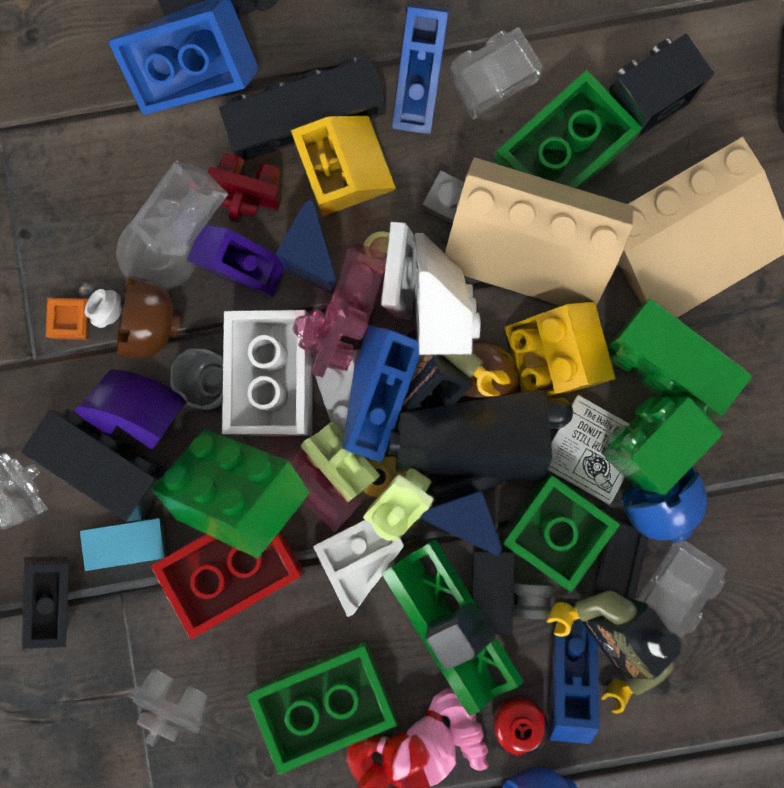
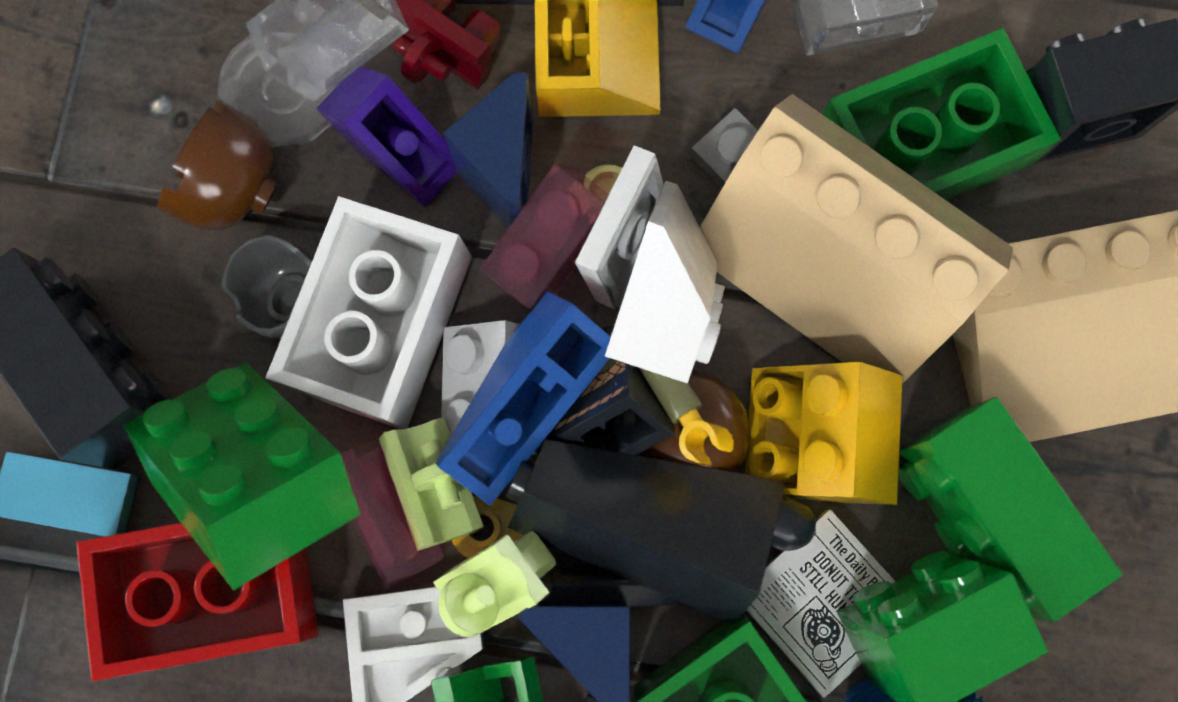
camera: 10 degrees right, 5 degrees down
orange tile [46,298,90,340] -> none
dark purple slope [74,369,186,449] -> none
white plate [85,289,122,328] -> none
clear pink hips [292,292,368,378] -> none

